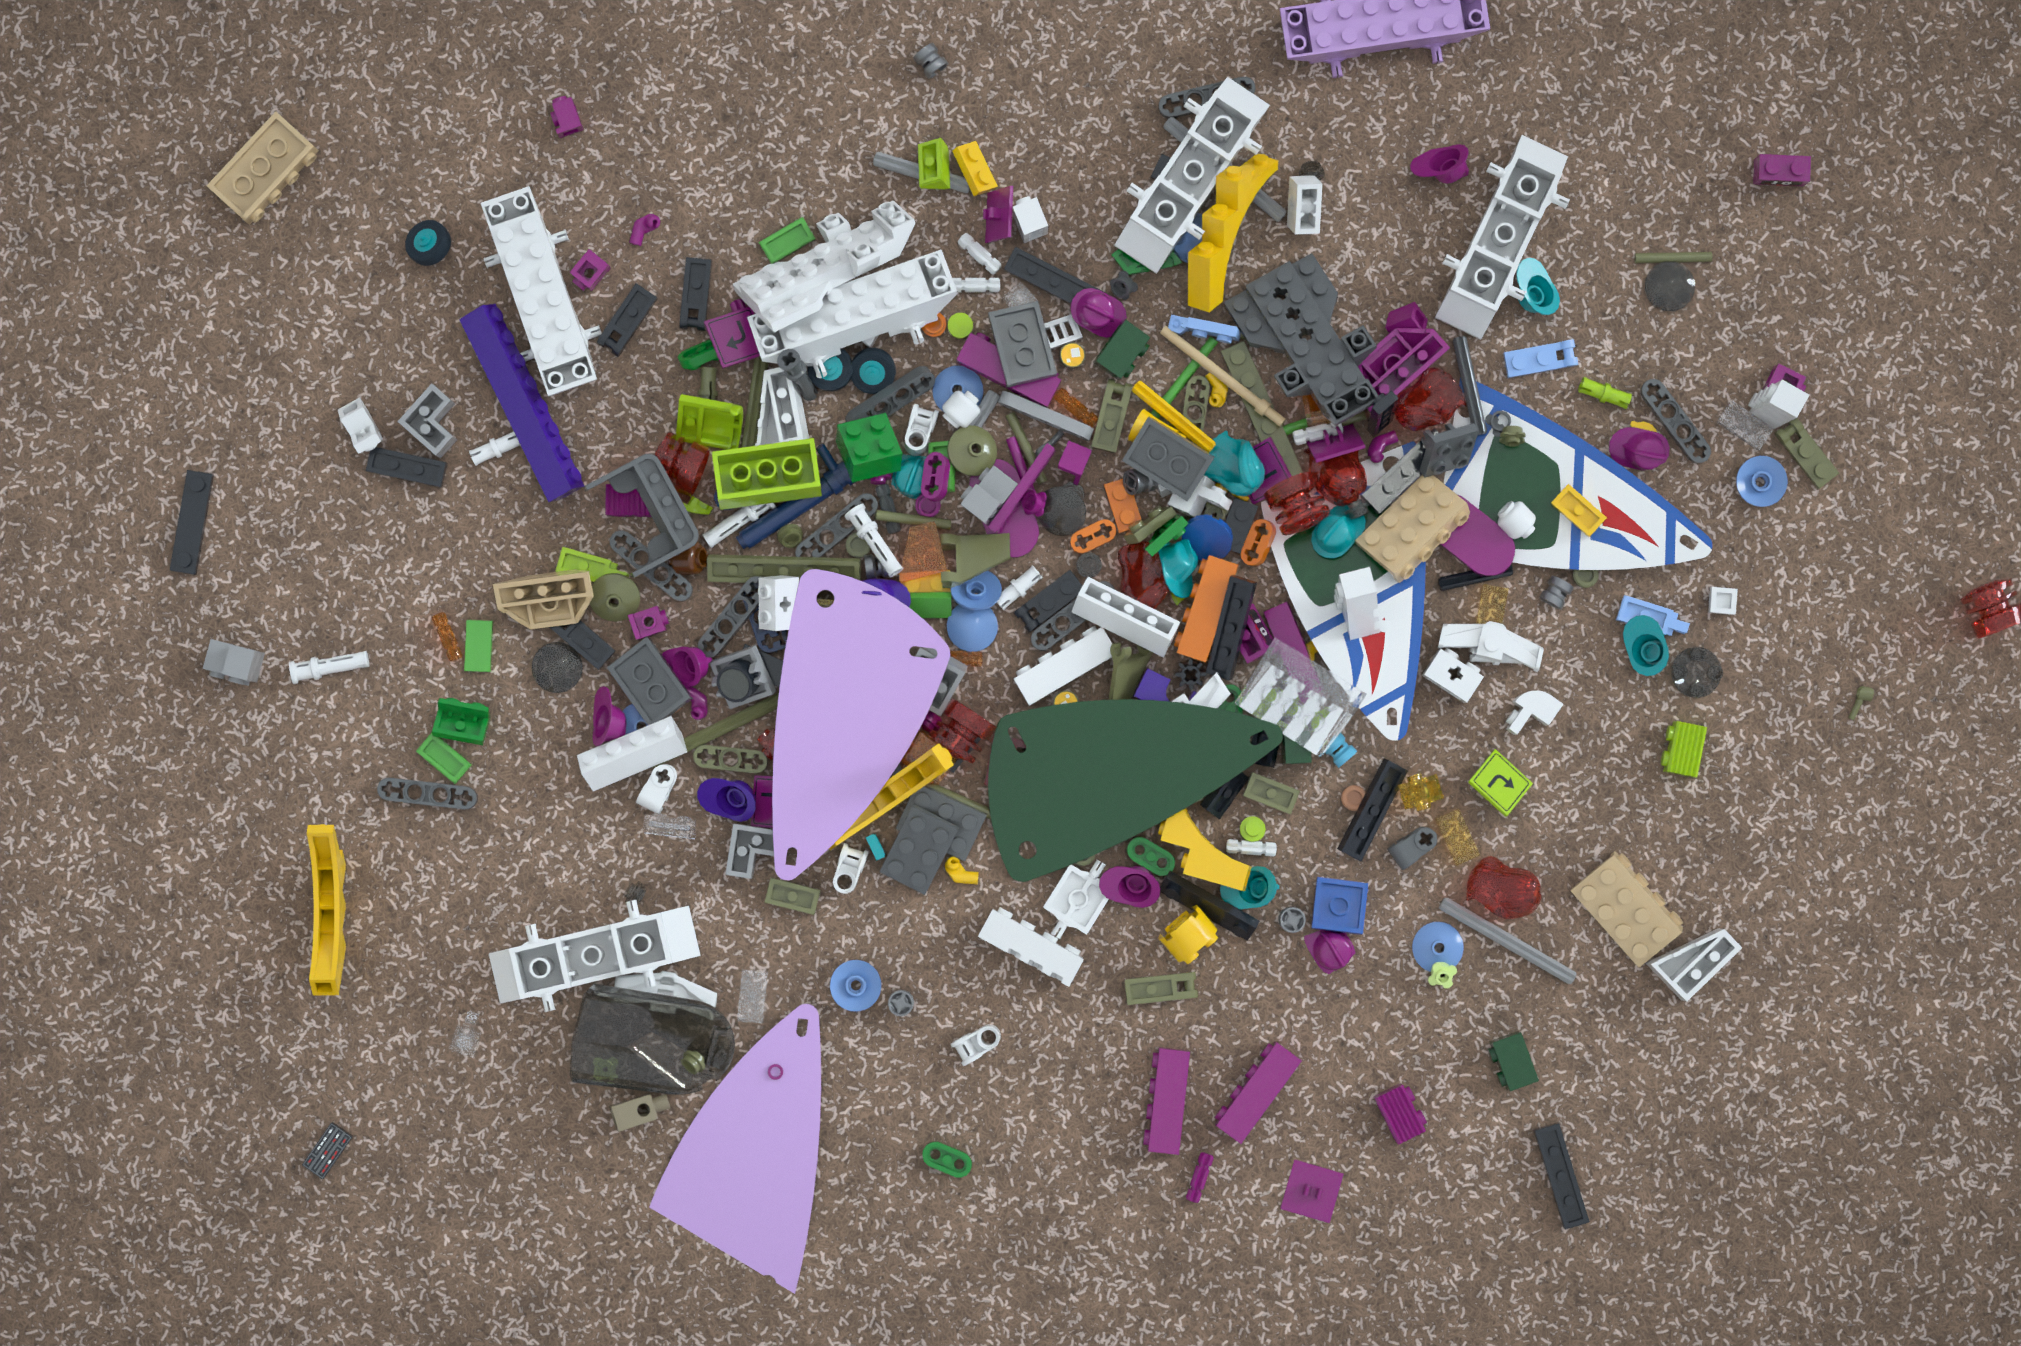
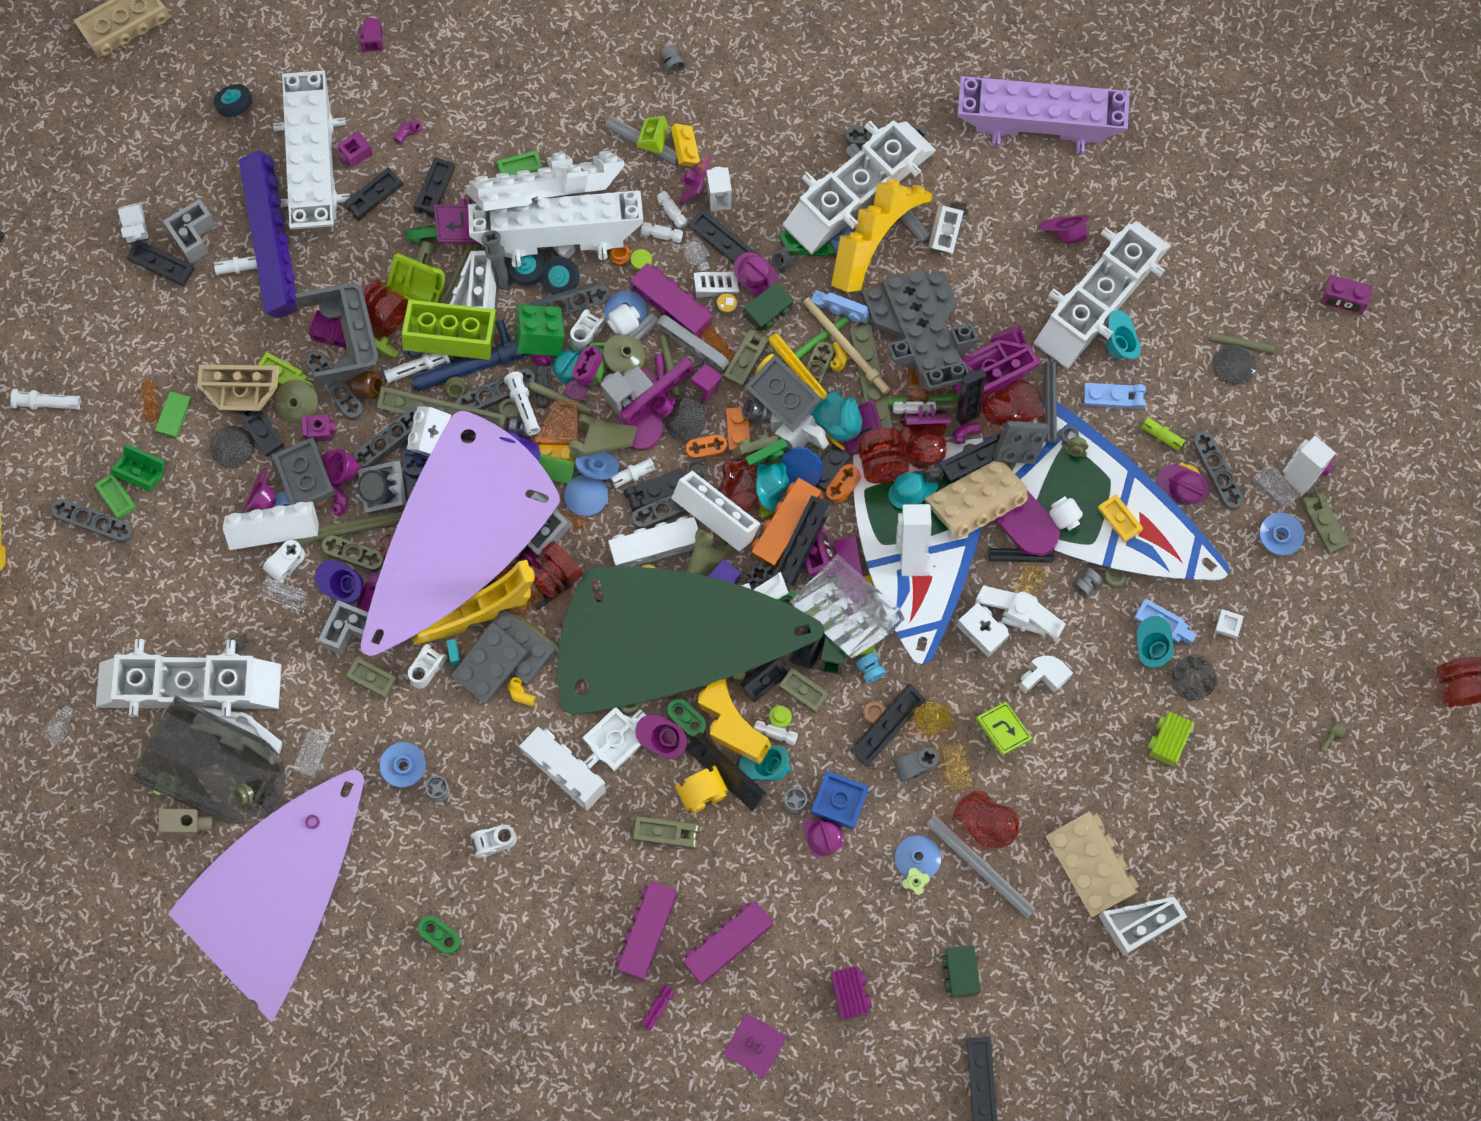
camera: 15 degrees right, 15 degrees down
plate [988,301,1057,388] -> none

